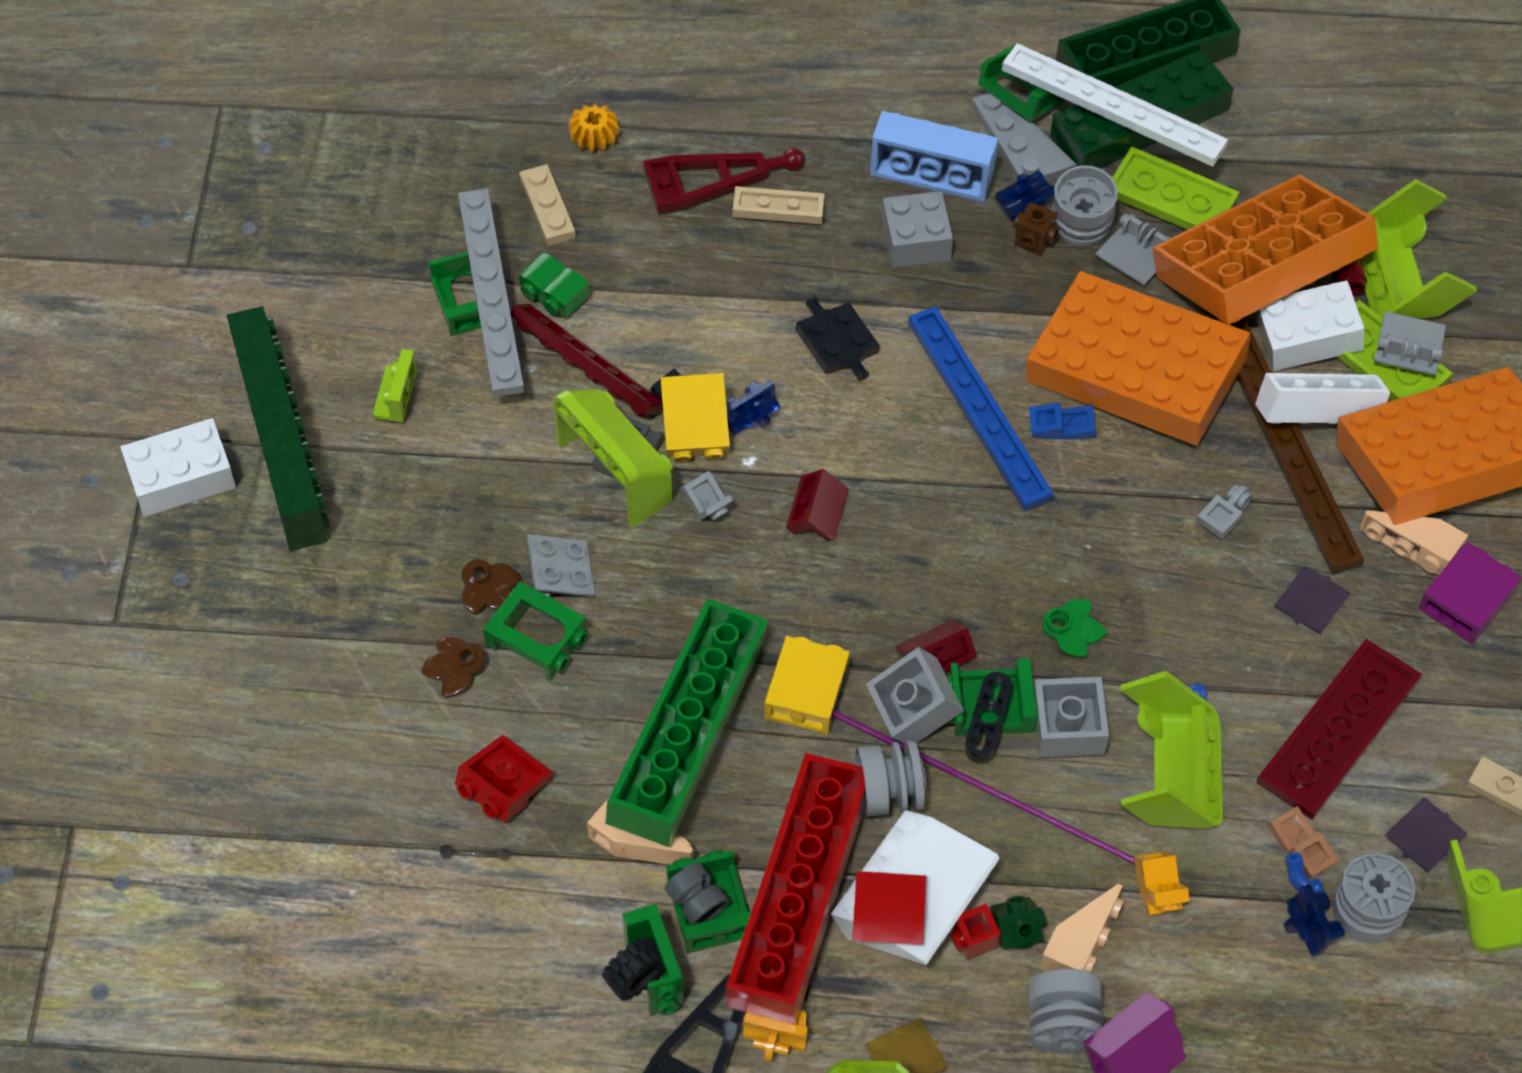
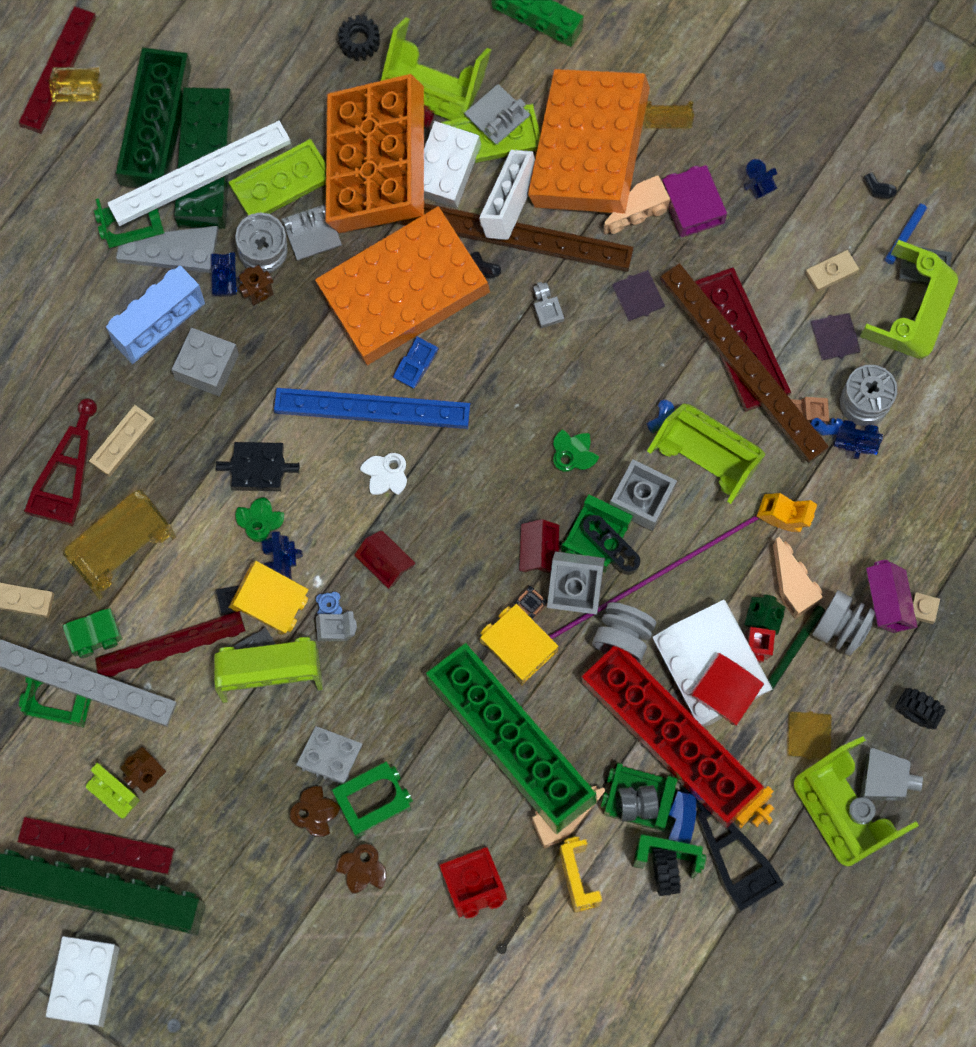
camera: 60 degrees left, 15 degrees up
none -> dark red plate [17,817,175,875]
none -> clear yellow windscreen [63,490,176,600]
none -> reddish brown brick [120,747,166,793]
none -> green plate [235,497,284,542]
none -> medium blue plate [316,592,342,615]
none -> black tyre [338,15,380,61]
none -> white plate [360,453,407,495]
none -> black arm [470,251,501,278]
none -> tile [513,586,548,620]
none -> yellow panel [559,837,602,913]
none -> reddish brown plate [660,263,829,464]
none -> blue slope [668,791,696,844]
none -> dark green bar [768,605,826,691]

